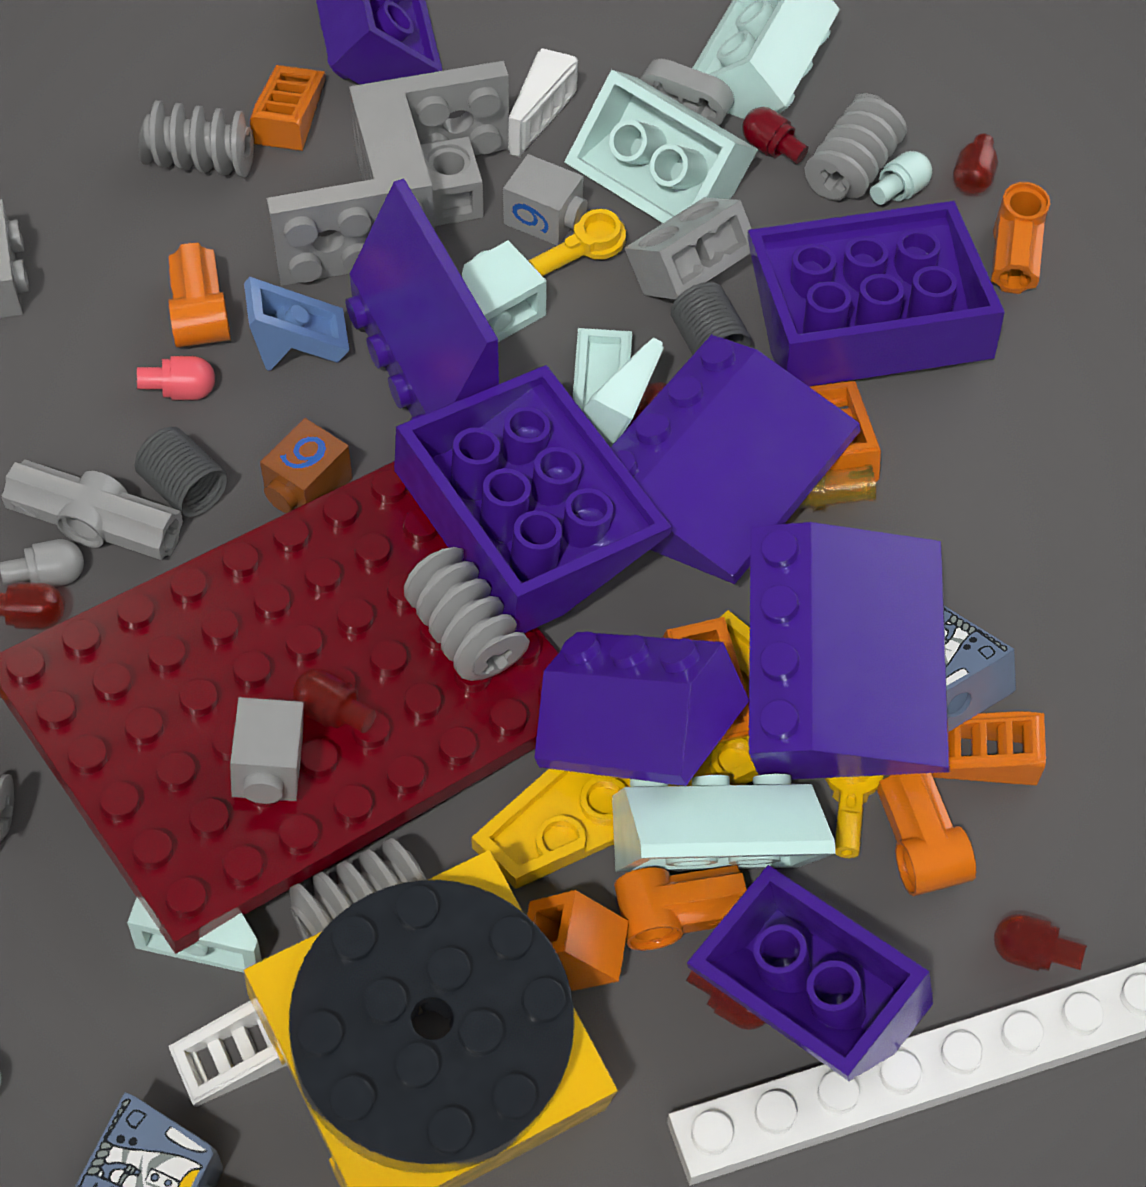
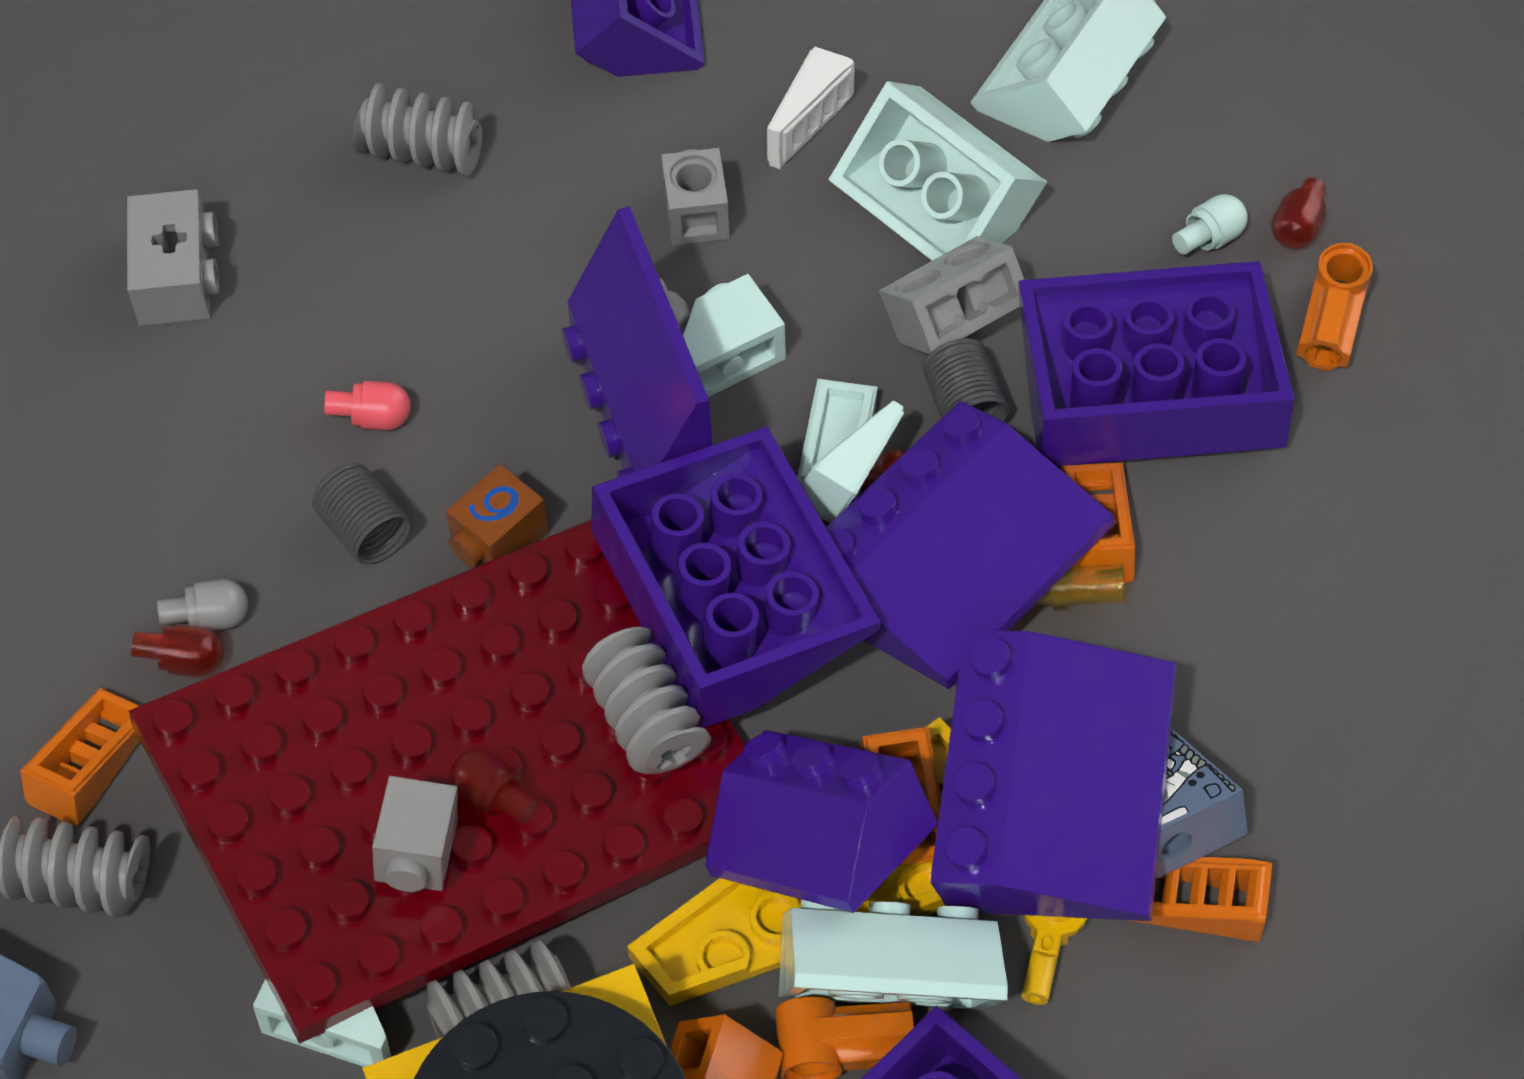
camera: 10 degrees right, 0 degrees up
light grey piece [2,460,183,560] -> none
orange piece [168,242,231,348] -> none
medium blue slope [244,277,349,371] -> none
orange slope [250,65,326,151] -> none
light grey bracket [266,61,509,286] -> none
light grey brick [503,154,588,245] -> none
yellow plate [528,209,626,276] -> none
light grey beam [640,58,734,125] -> none
dark red cylinder [742,107,809,164] -> none
light grey piece [804,93,907,201] -> none
orange piece [877,773,976,896] -> none

